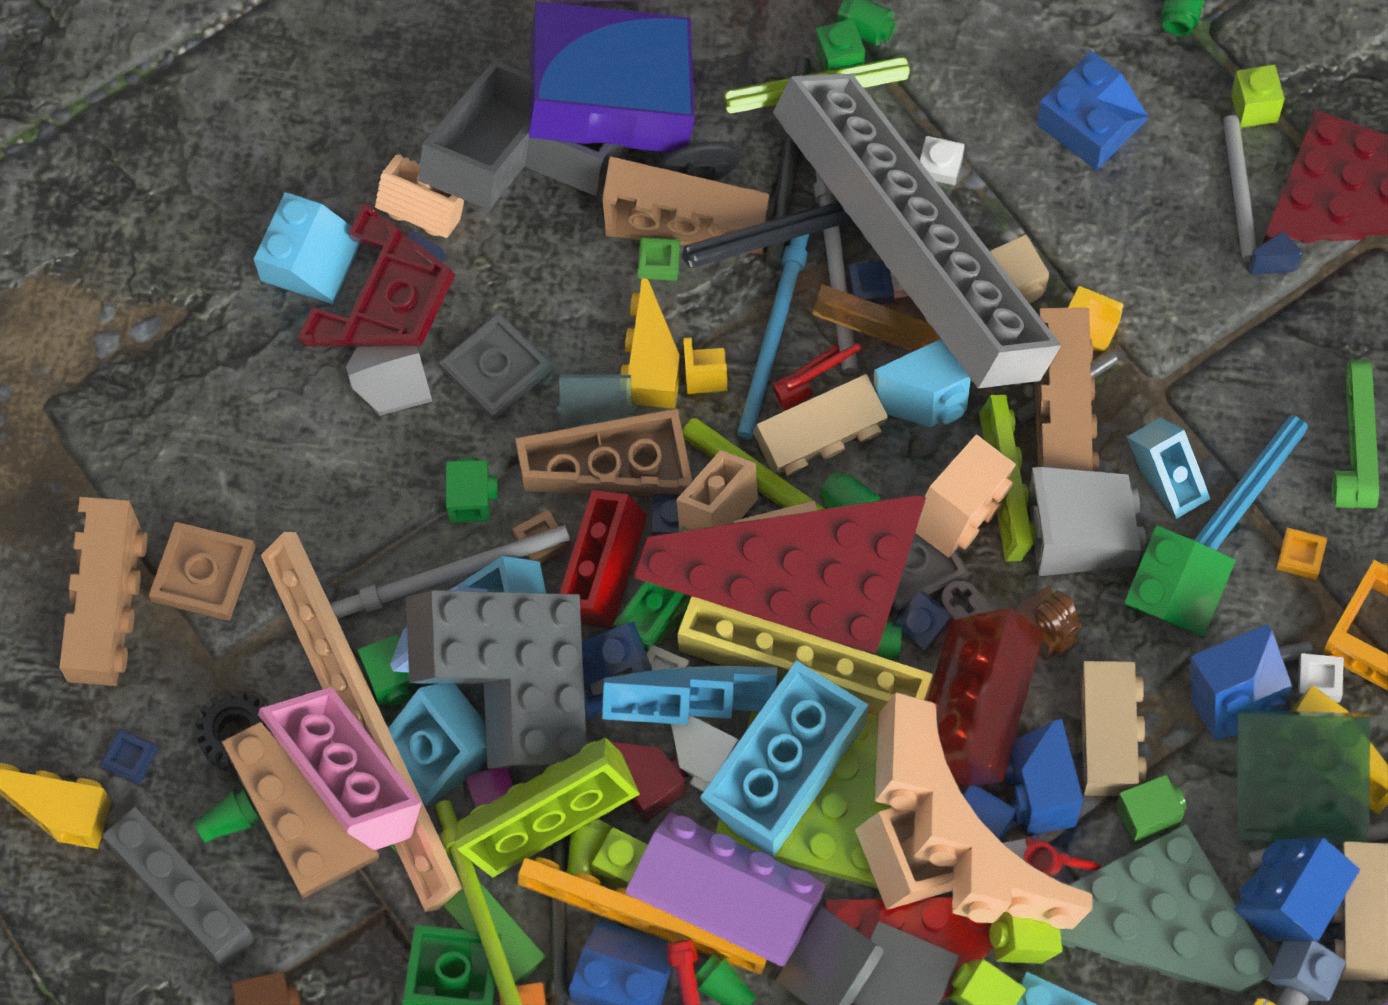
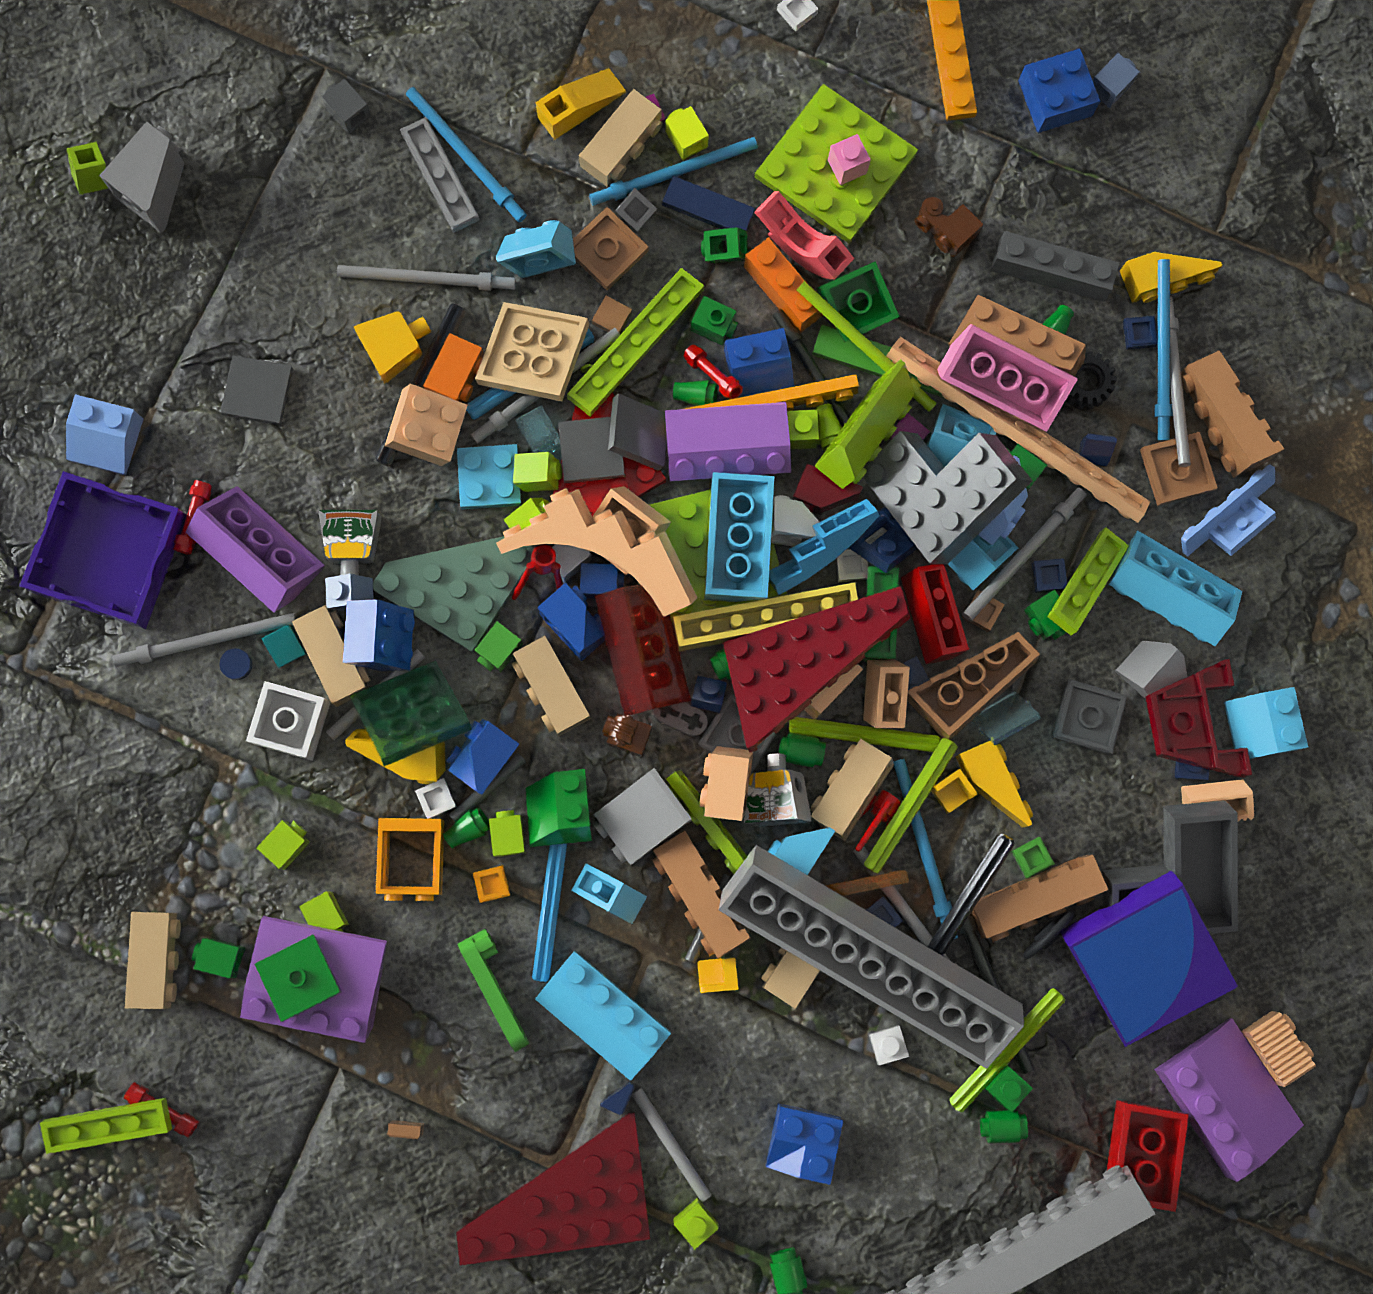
camera: 140 degrees right, 15 degrees up
none -> green cone [443,808,490,849]
none -> lime brick [489,810,526,857]
none -> medium azure slope [535,950,671,1081]
none -> torso [744,753,811,827]
none -> lime axle [864,738,958,874]
none -> dark blue plate [1032,558,1067,593]
none -> lime plate [1047,527,1129,635]
none -> dark blue slope [1079,433,1117,466]
none -> medium azure slope [1109,530,1242,646]
none -> dark azure bar [1155,259,1173,441]
none -> light grey bar [1170,297,1191,467]
none -> light blue bracket [1181,464,1276,556]

